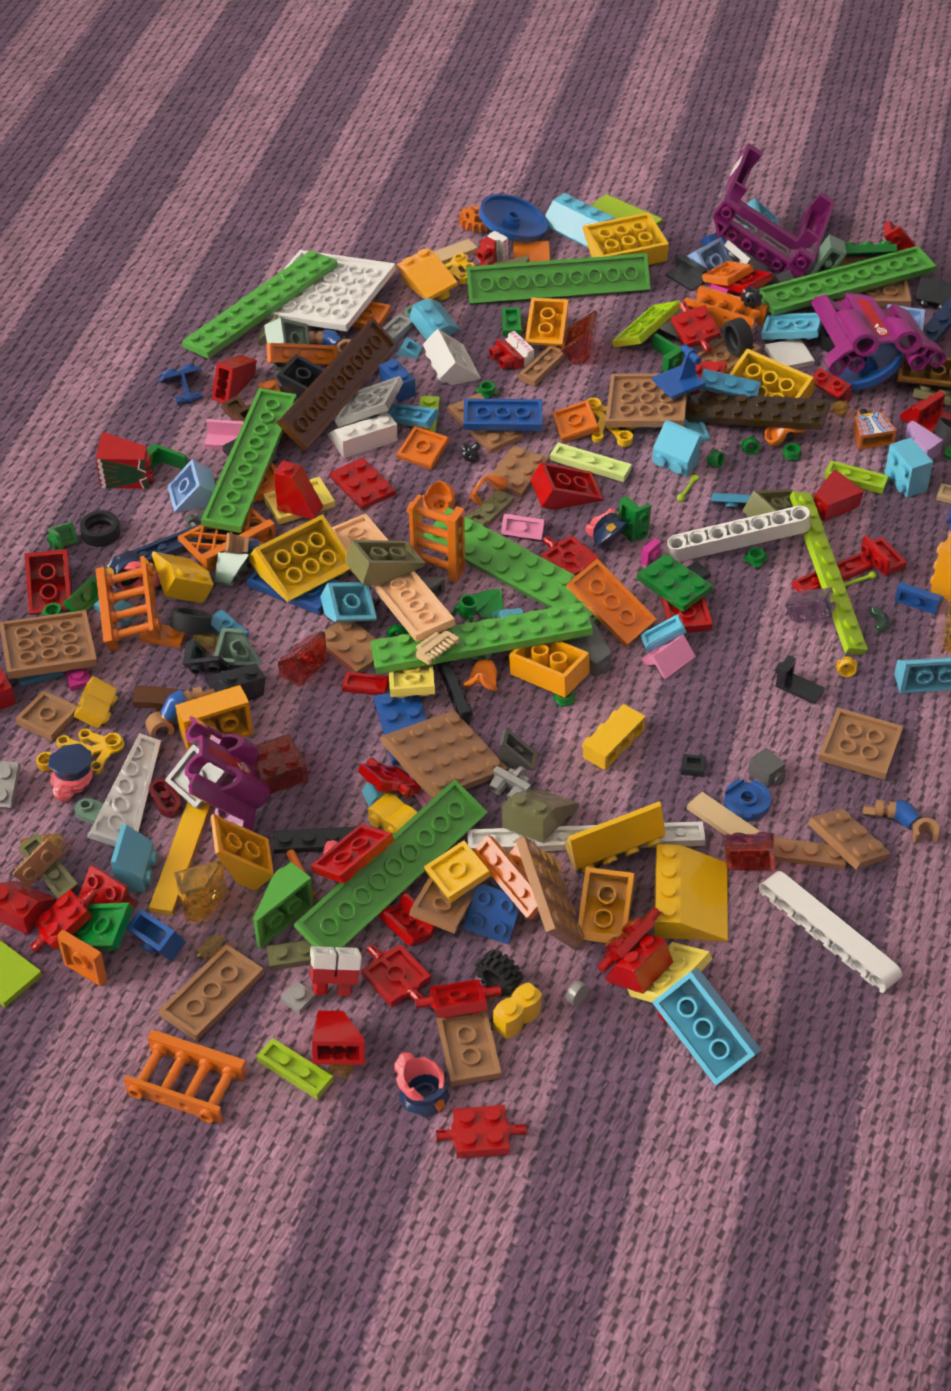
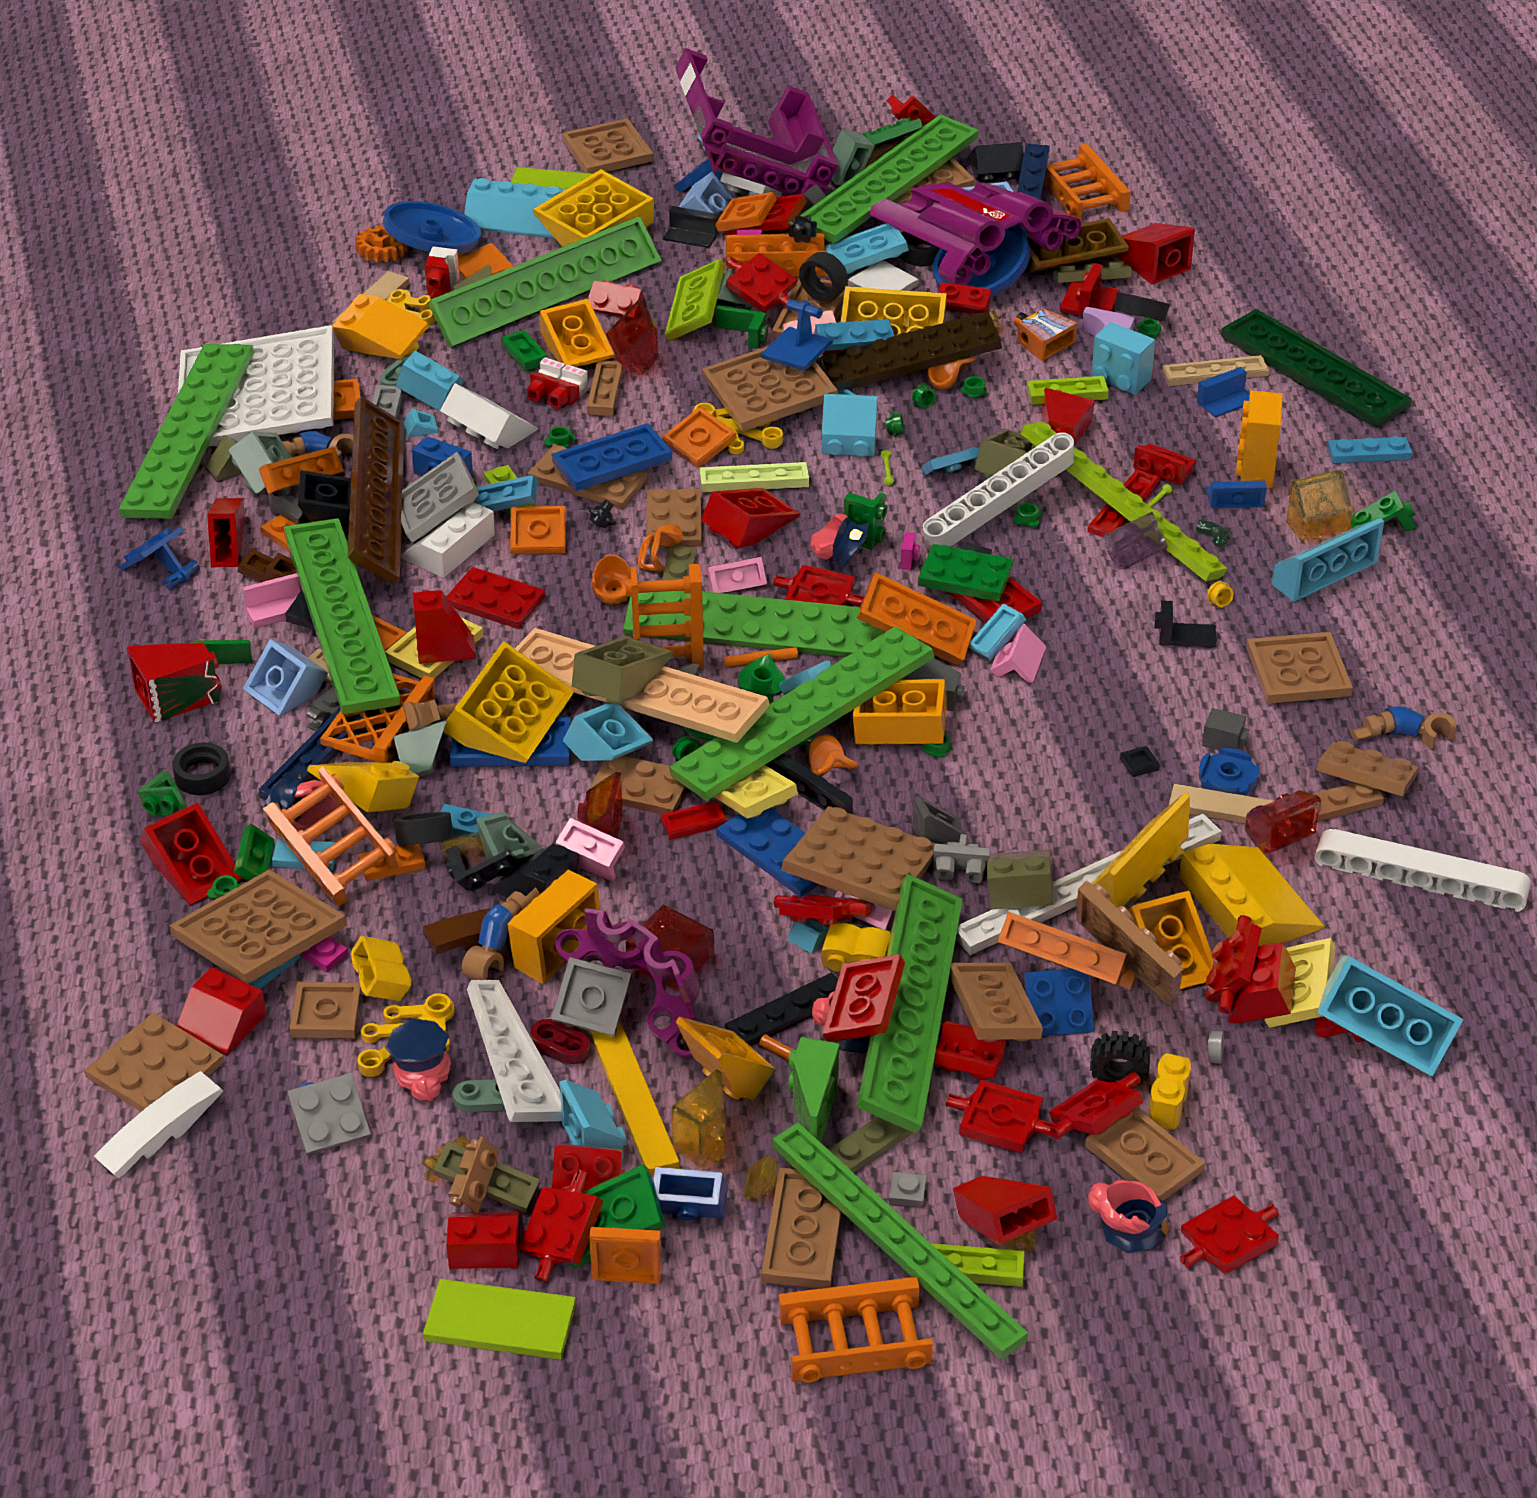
camera: 30 degrees left, 5 degrees down
hips [309,946,362,996] -> none
tan piece [416,631,459,665] -> none
yellow plate [424,841,491,903] -> none
yellow brick [582,704,646,770] -> none
none -> bright pink panel [555,818,625,882]
none -> medium nougat plate [562,118,653,174]
none -> bracket [588,280,645,319]
none -> orange piece [723,647,798,668]
none -> bright green plate [772,1122,1028,1360]

